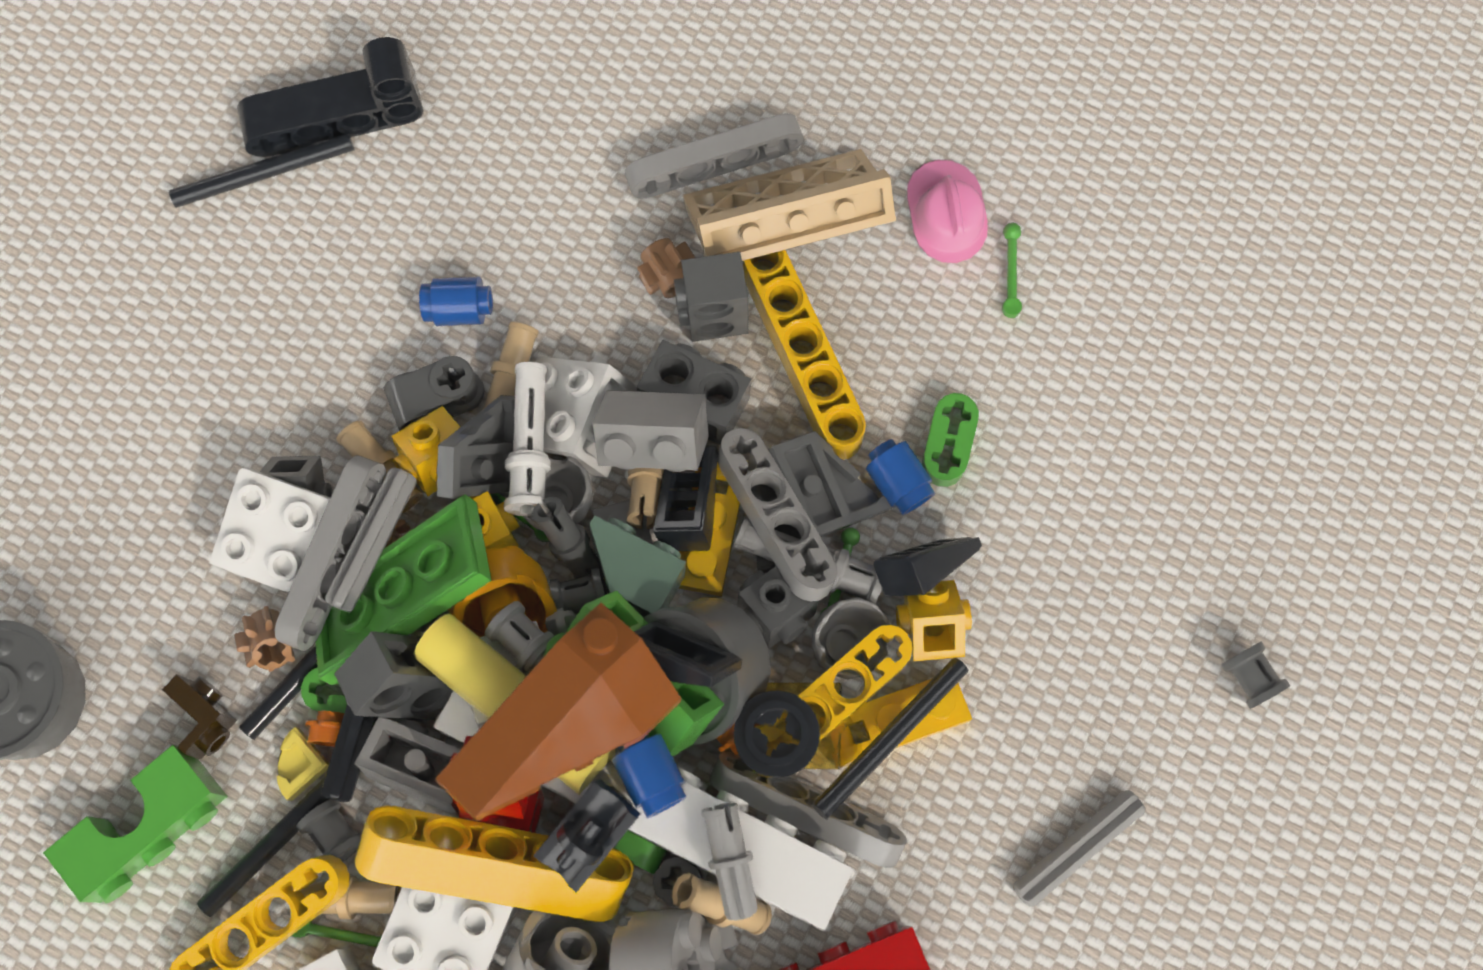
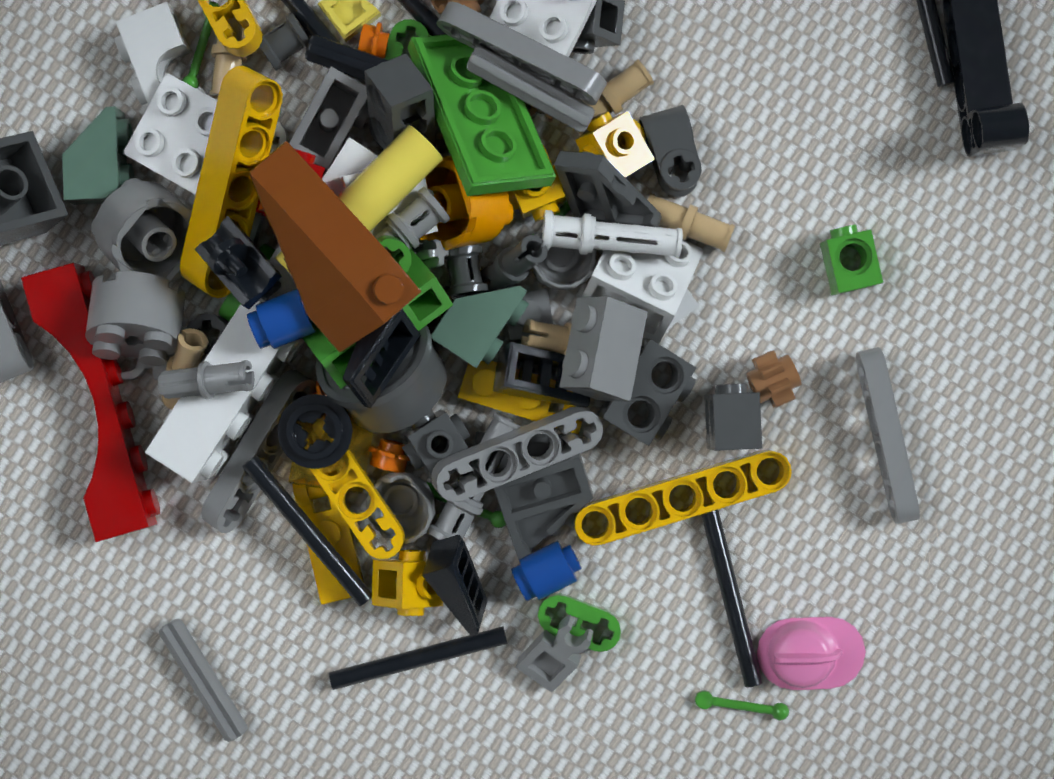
camera: 95 degrees right, 15 degrees up
blue brick [419,276,493,326] -> none
tan fence [683,149,896,261] -> none
none -> black bar [329,626,508,690]
none -> orange plate [368,439,410,473]
none -> light grey plate [516,615,593,693]
none -> black bar [701,510,763,688]
none -> bright green brick [820,224,884,296]

